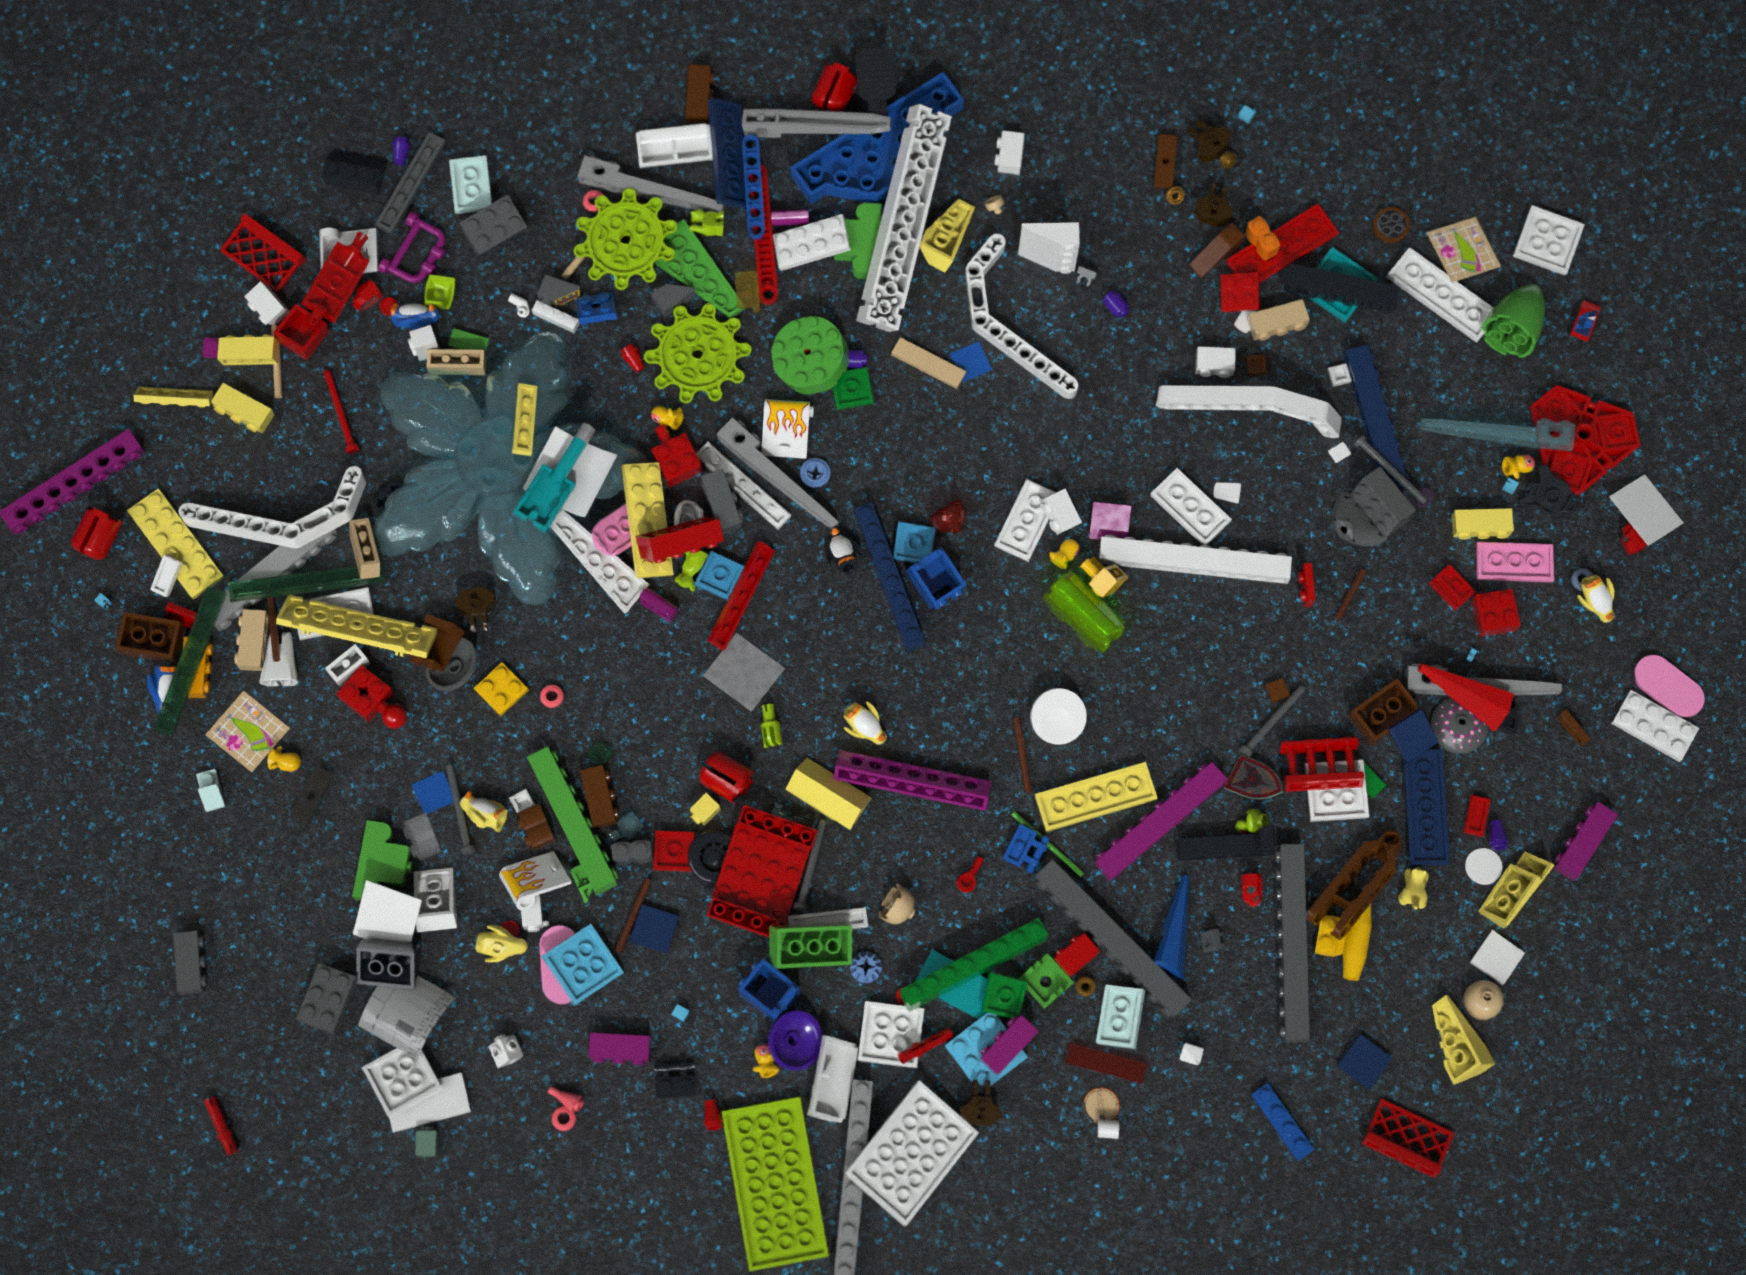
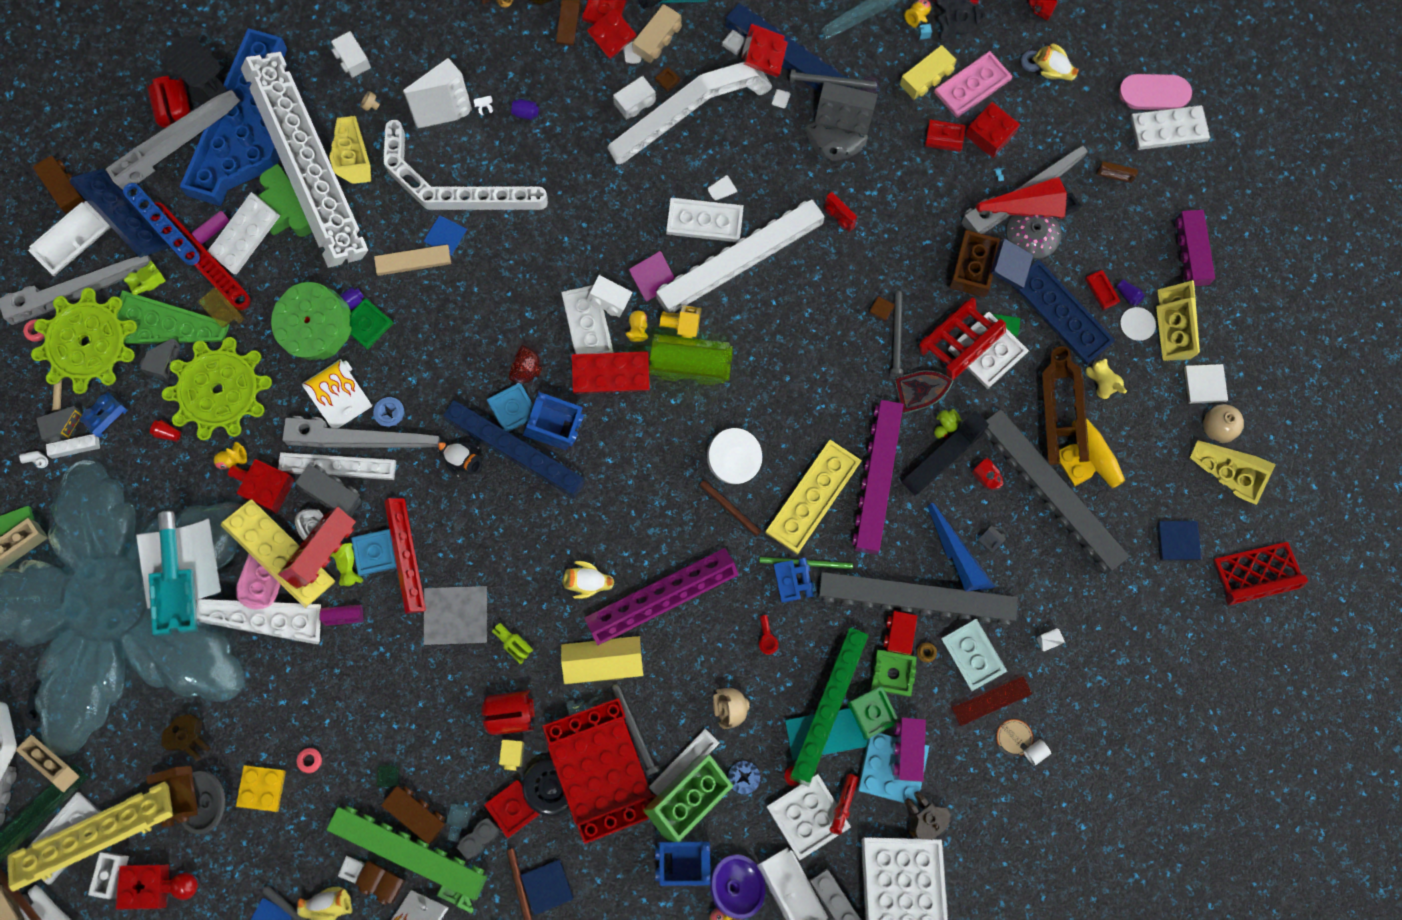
camera: 40 degrees left, 0 degrees up
light yellow plate [512,383,538,456] -> none
blue plate [1251,1083,1314,1161] -> none
copper bar [1334,568,1367,620] -> none
none -> red brick [572,351,650,394]
none -> red bracket [741,24,788,77]

